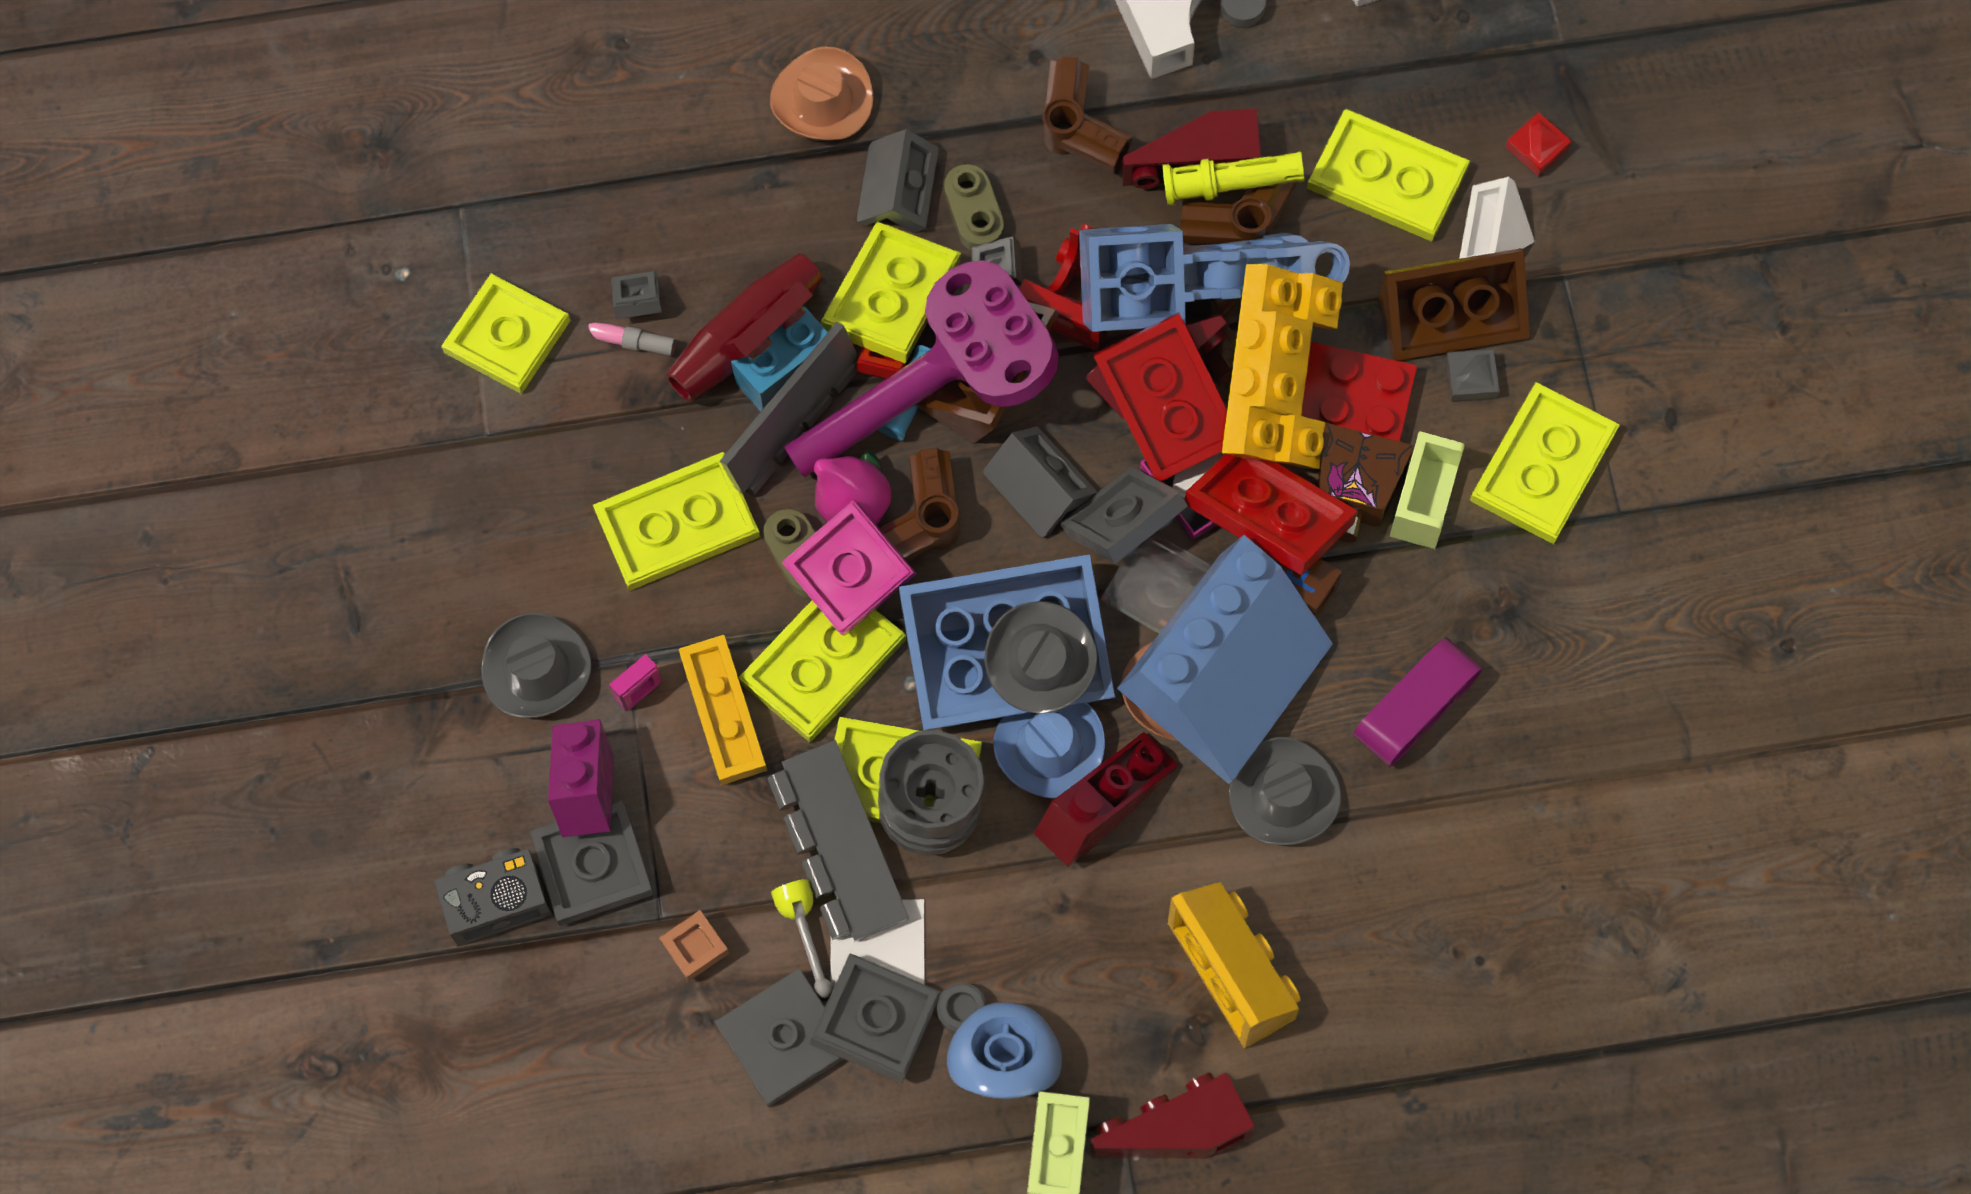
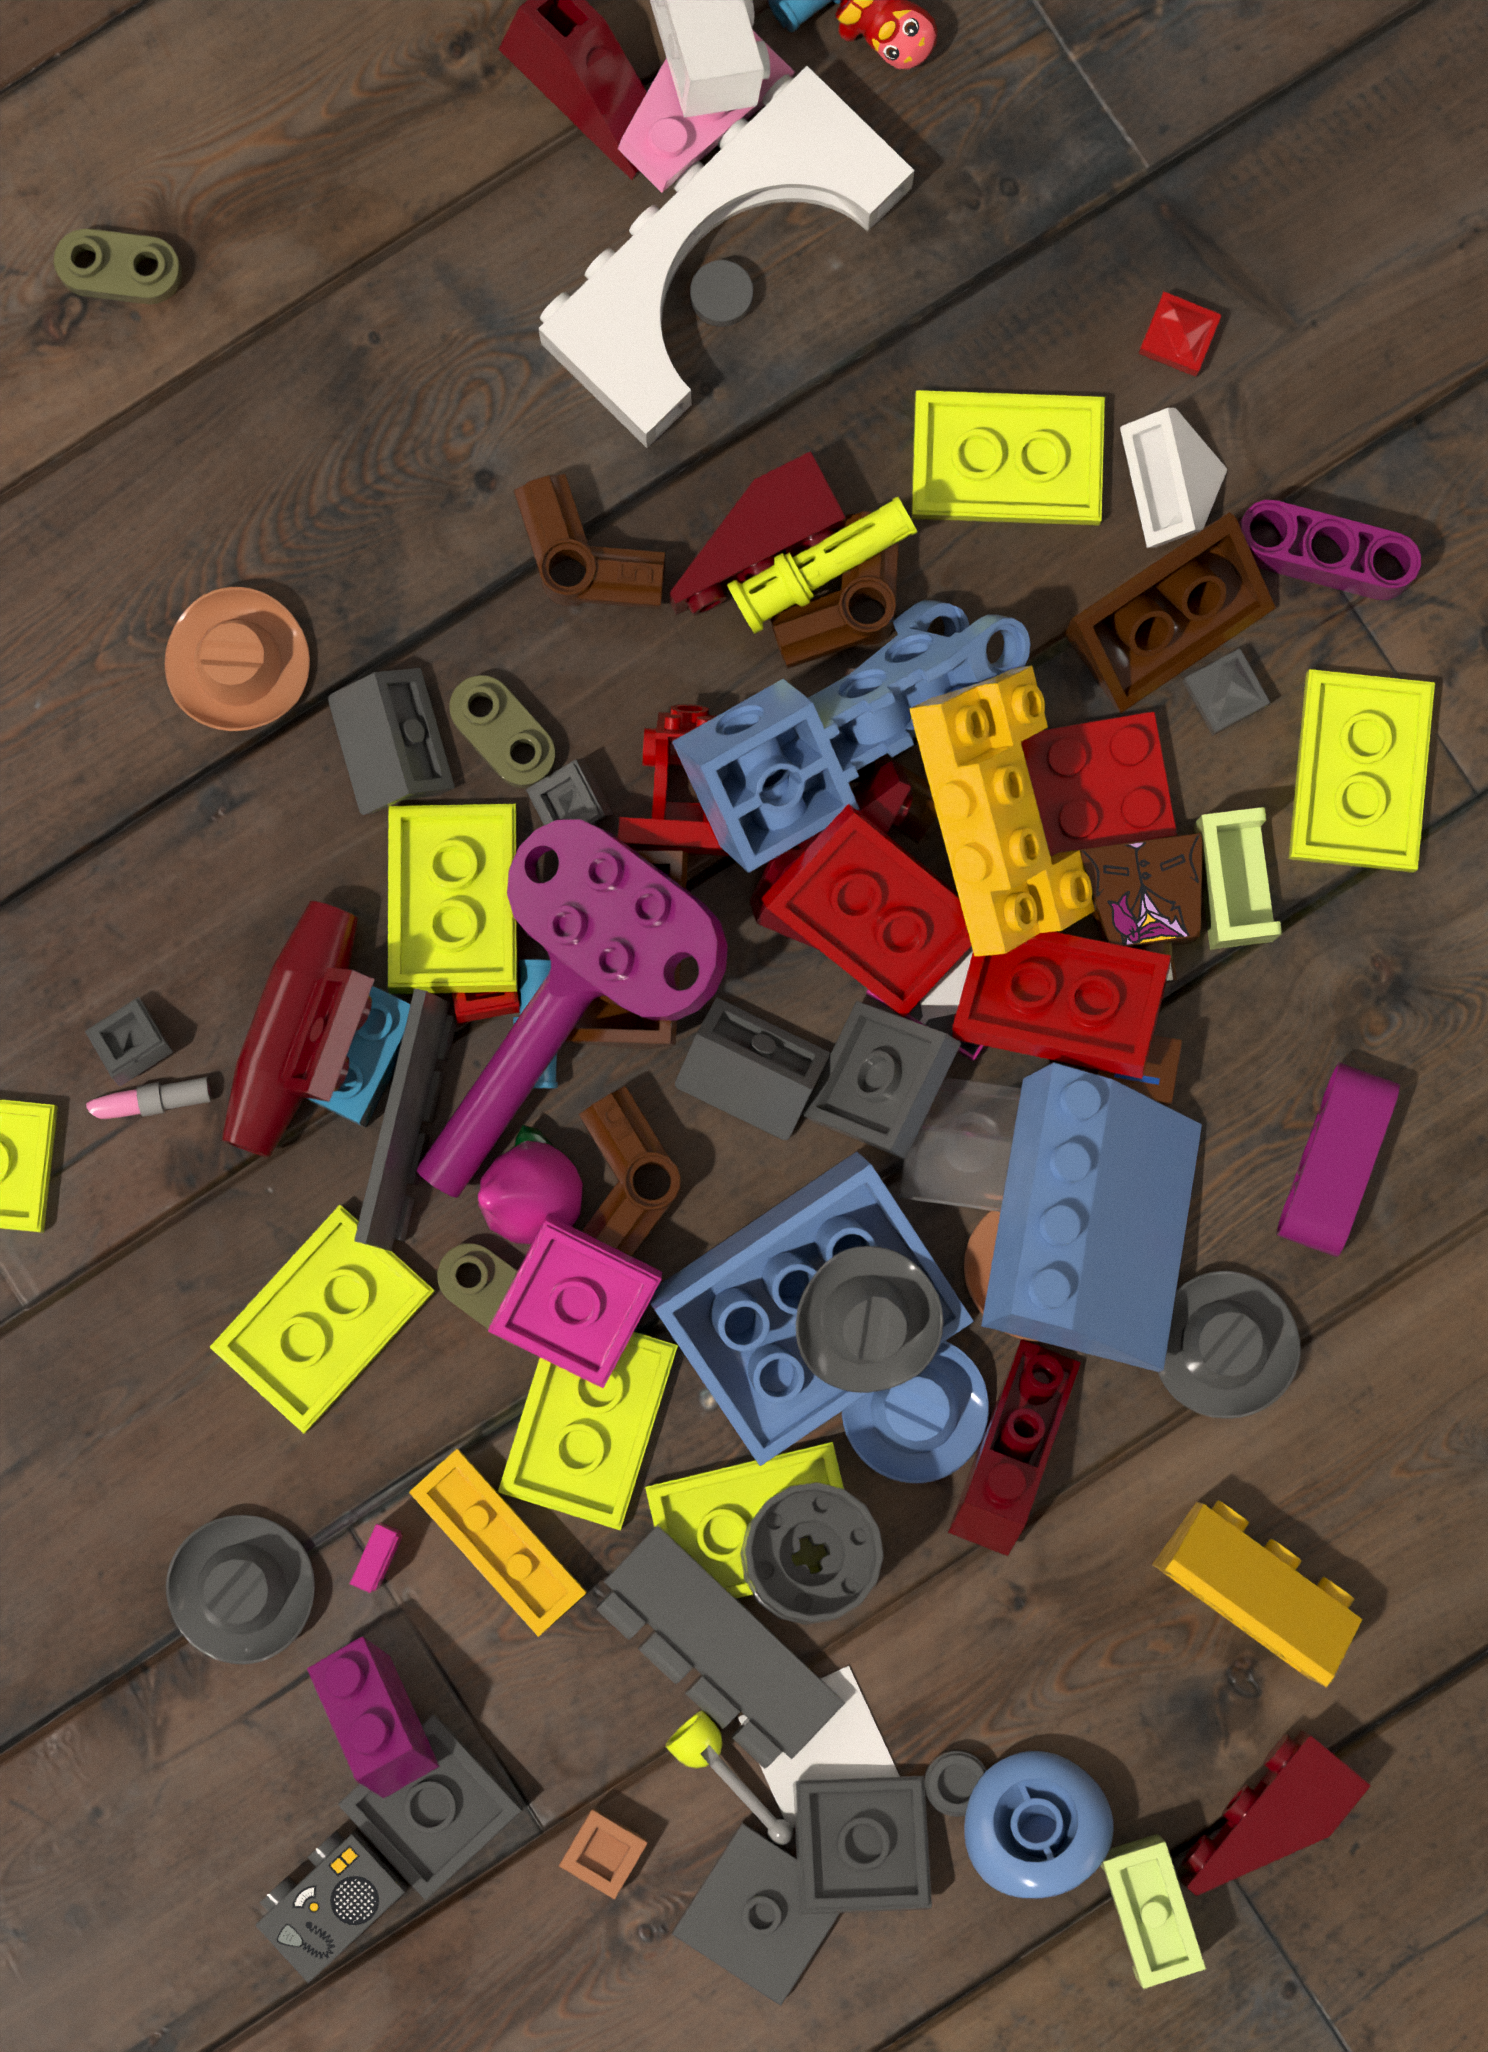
camera: 30 degrees left, 15 degrees up
none -> magenta beam [1239,500,1421,600]

